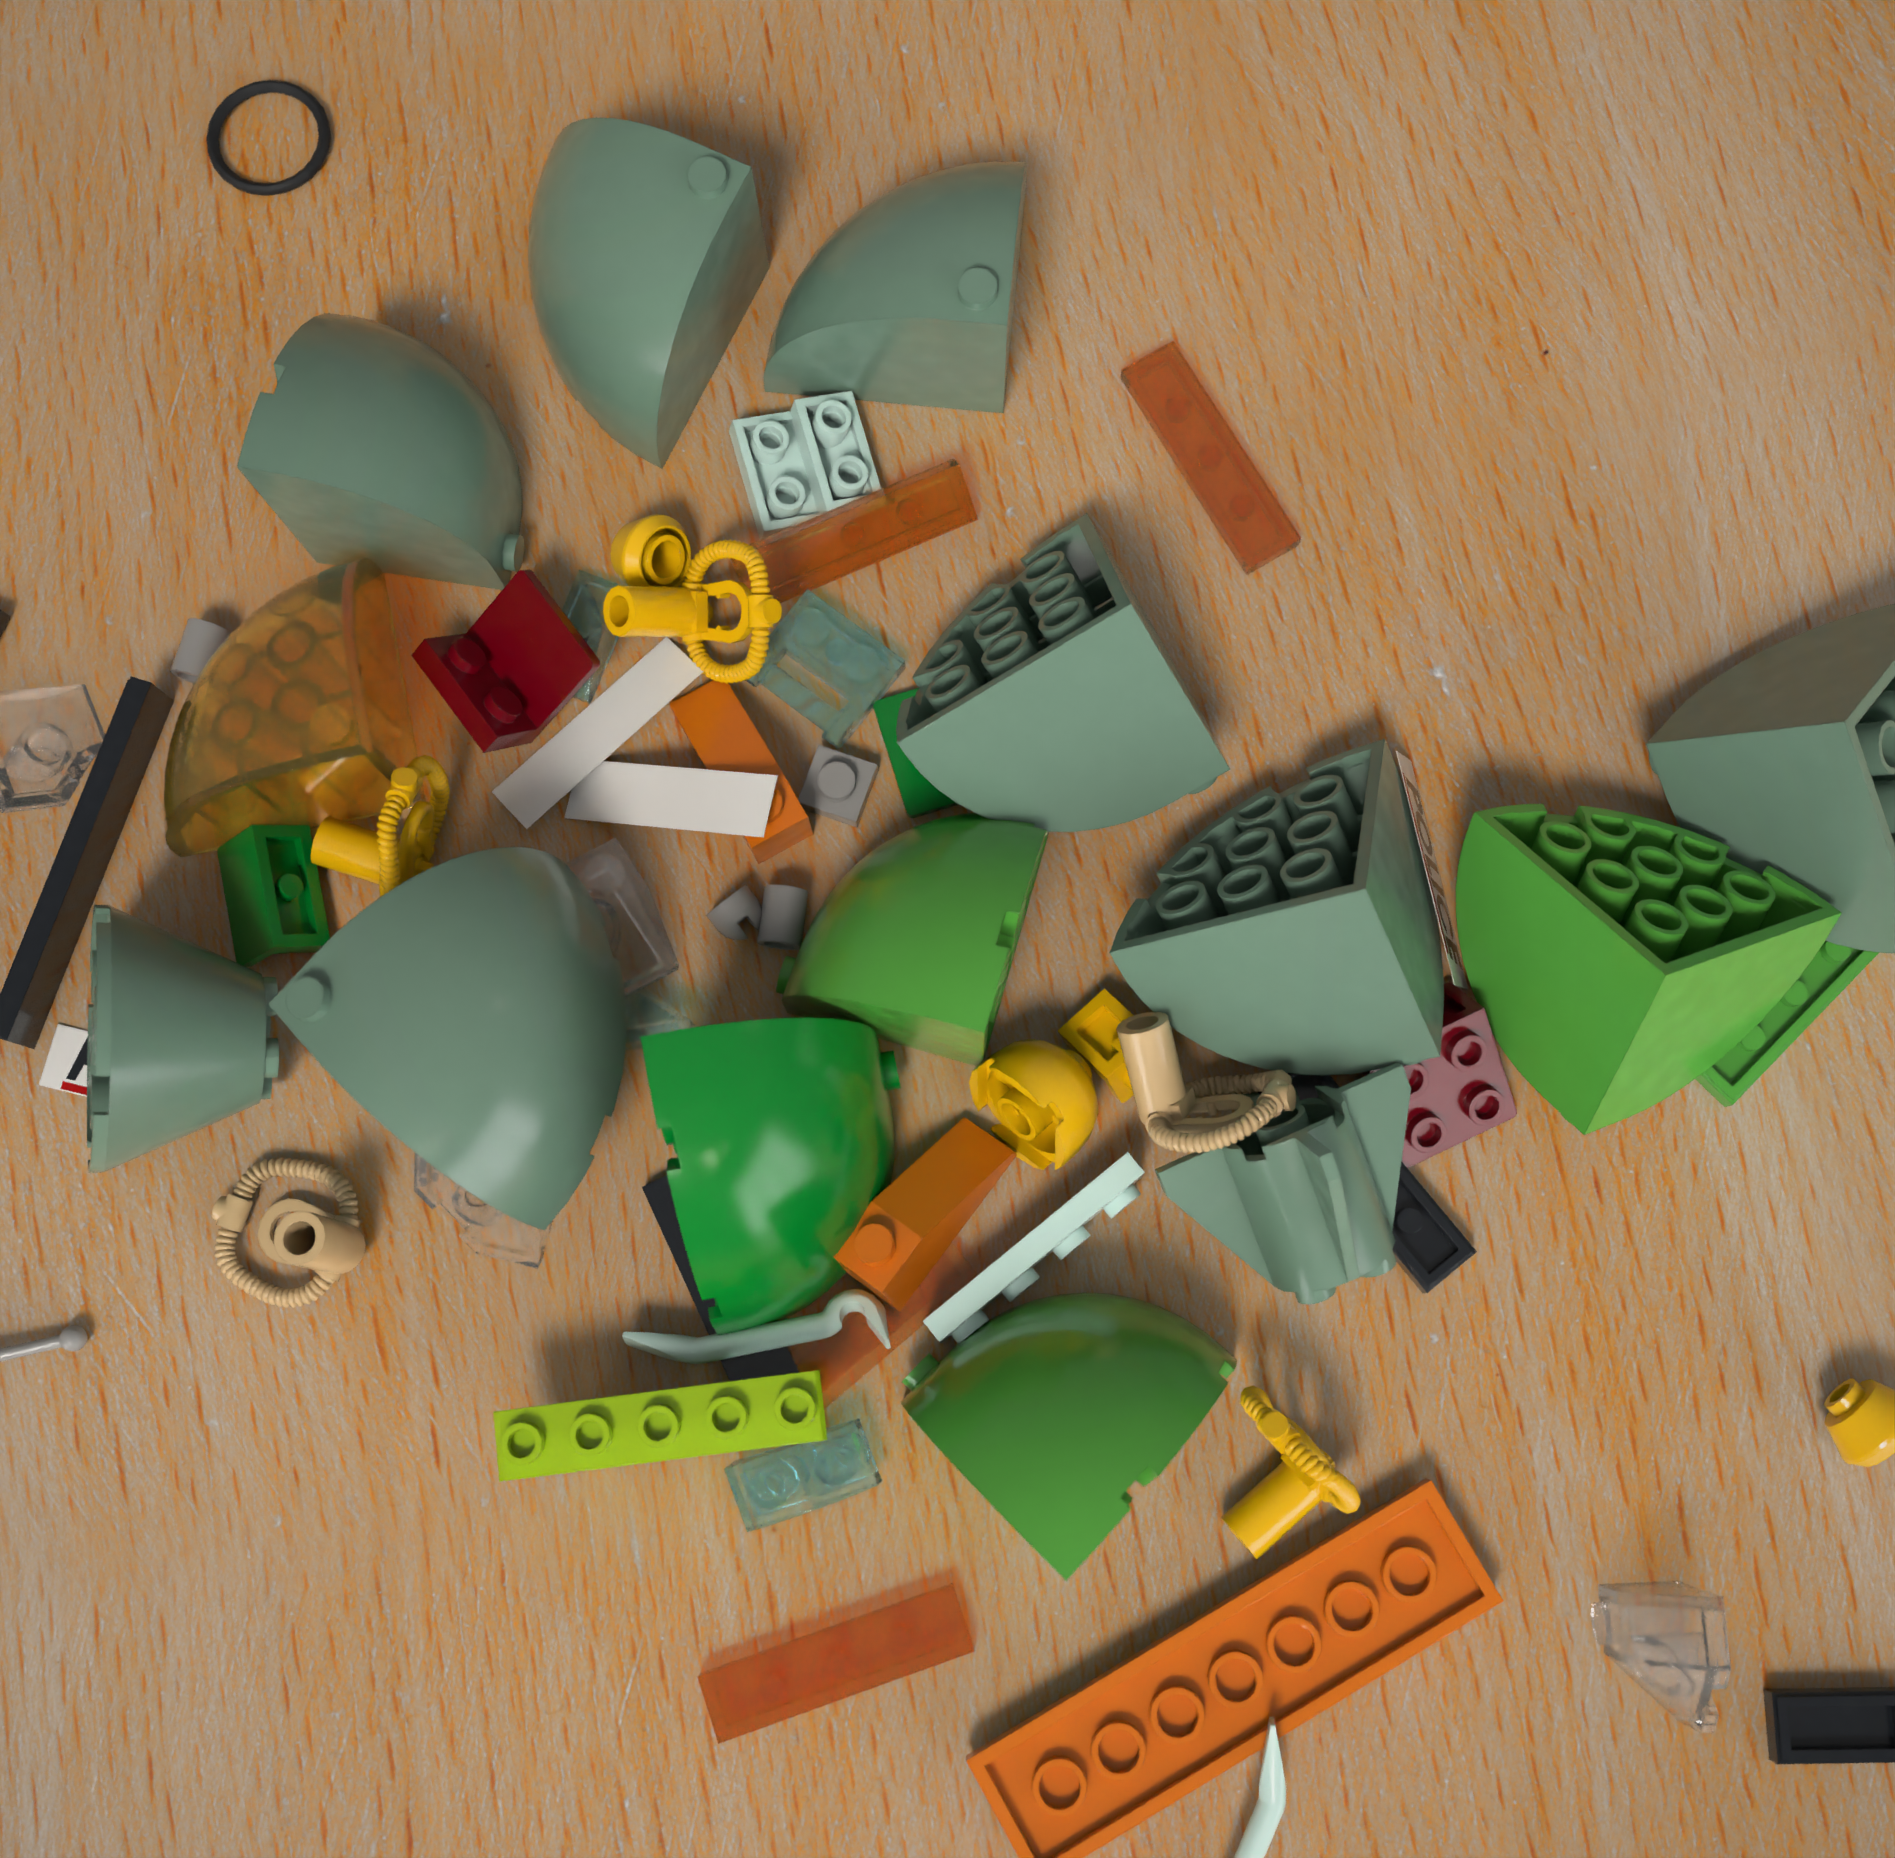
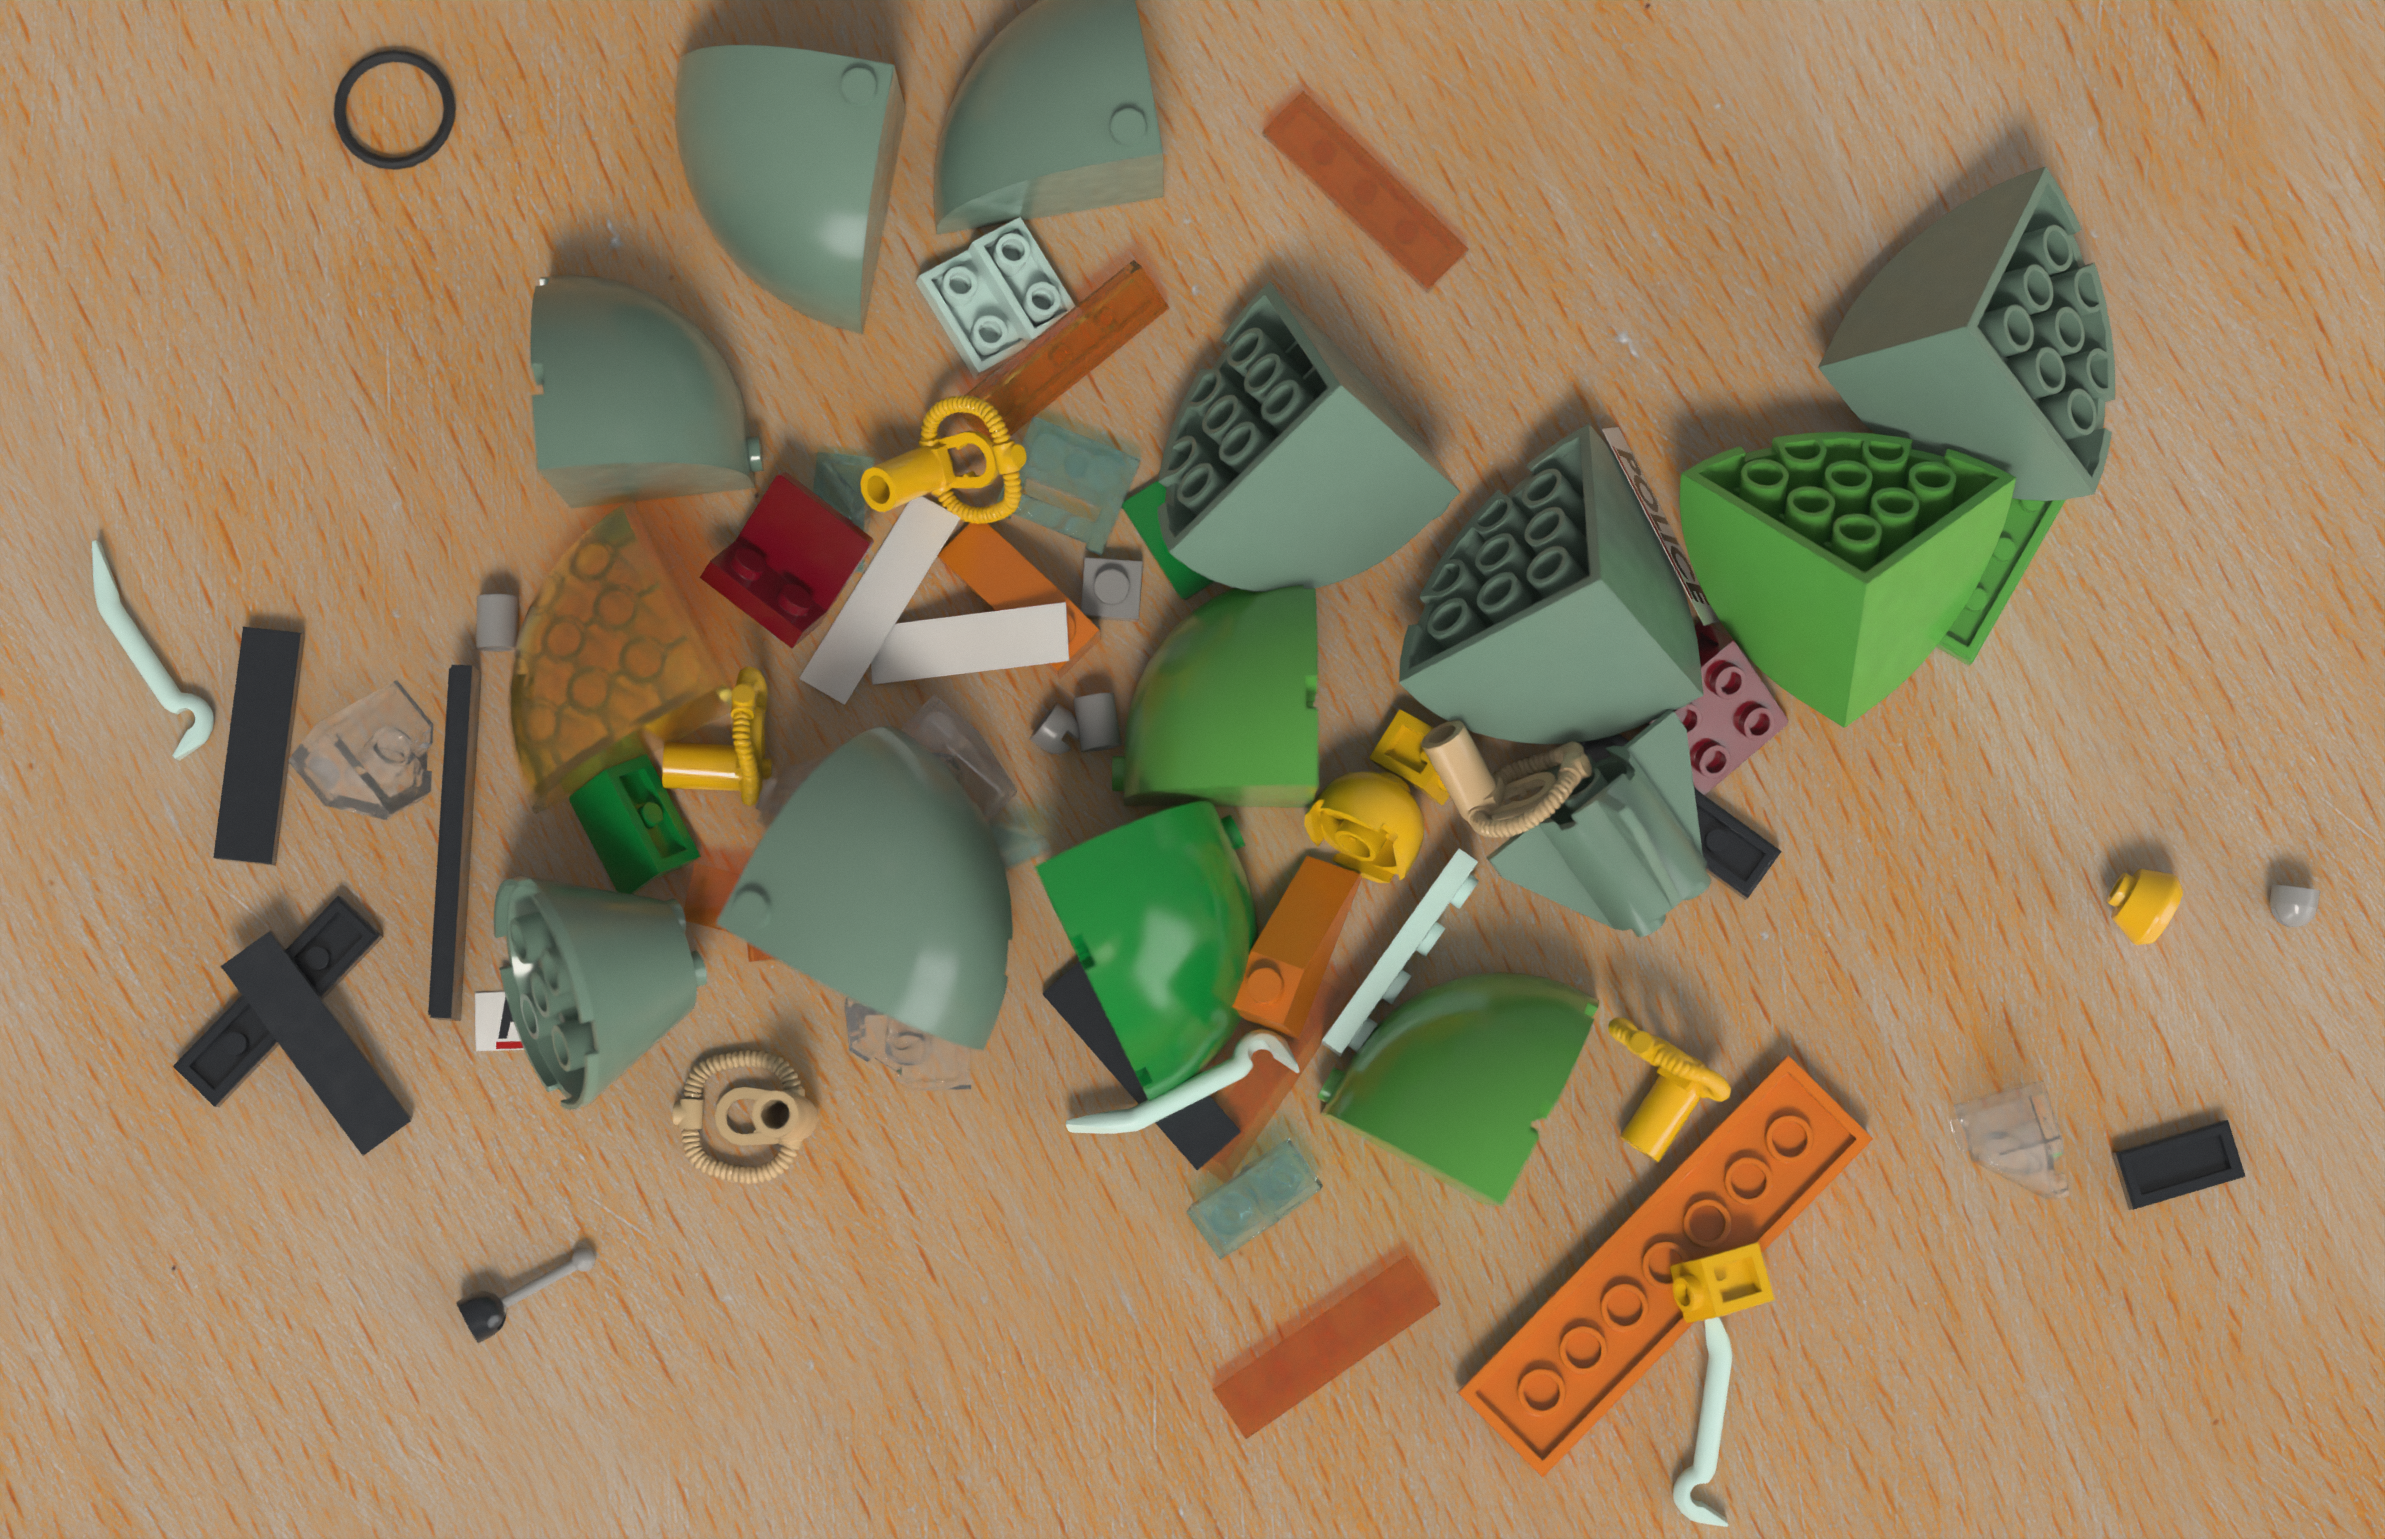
camera: 20 degrees left, 5 degrees up
lime slope [493,1370,827,1481] -> none
yellow cone [610,514,691,587] -> none
none -> yellow bracket [1670,1242,1775,1323]

